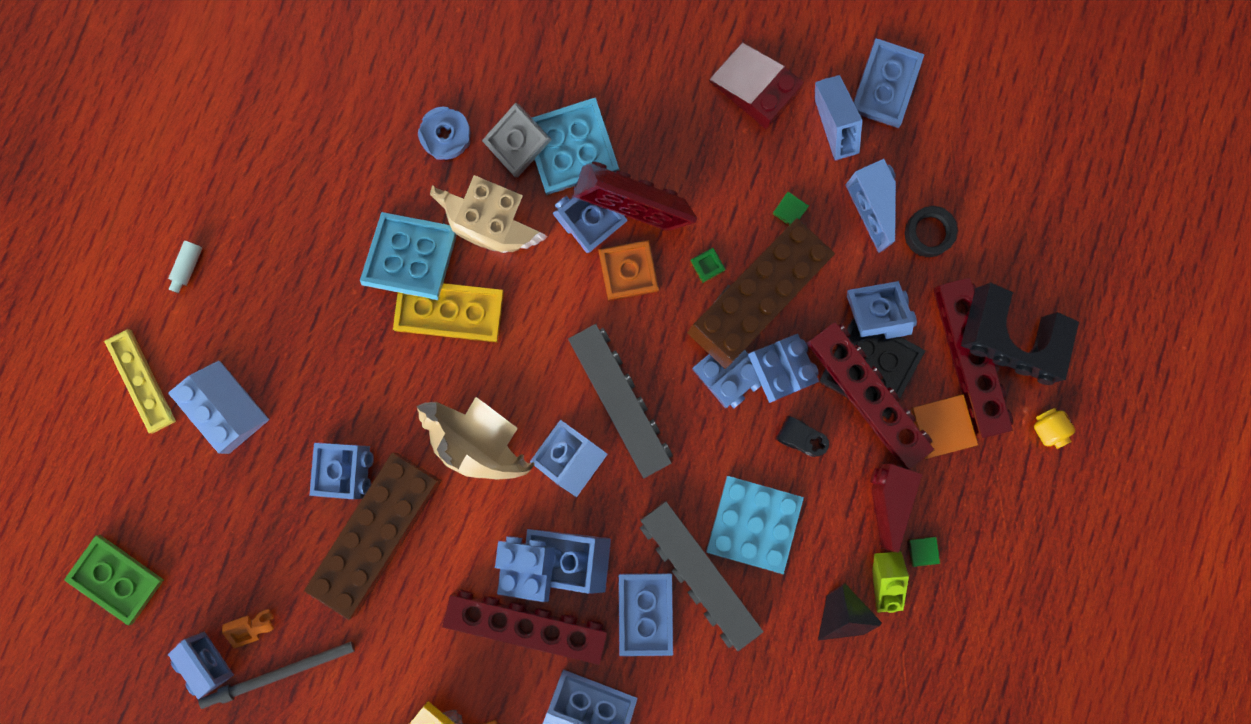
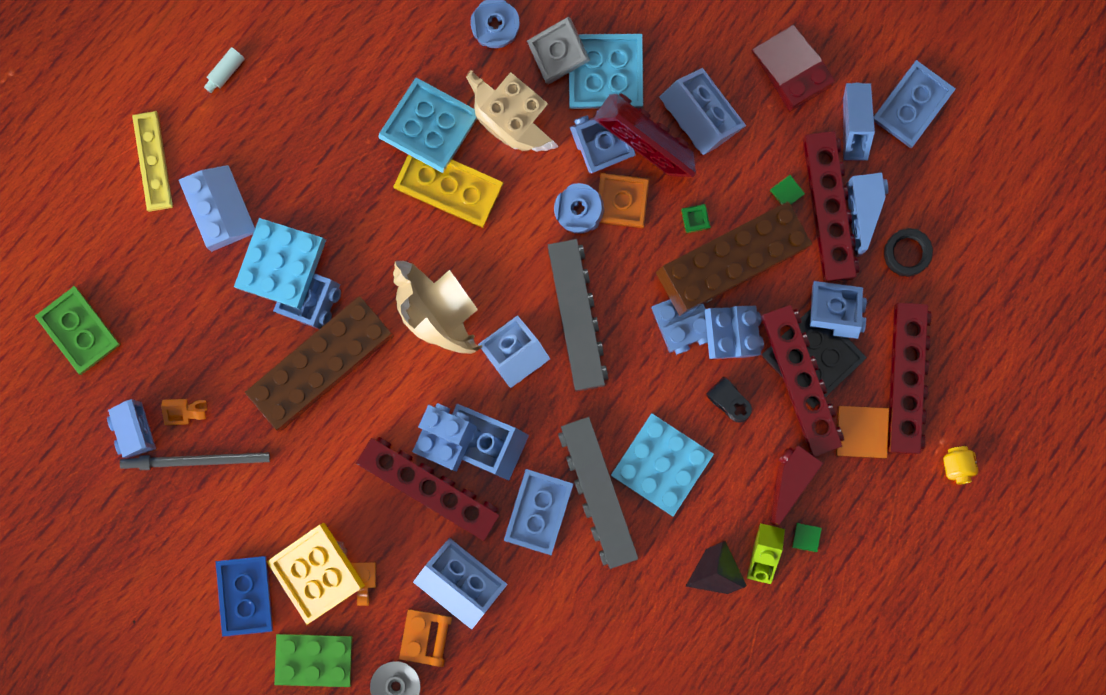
camera: 20 degrees right, 0 degrees up
black arch [961,282,1079,385] -> none
none -> medium azure plate [234,218,326,310]
none -> medium blue plate [554,183,604,234]
none -> light blue slope [659,68,746,155]
none -> dark red brick [803,131,859,283]

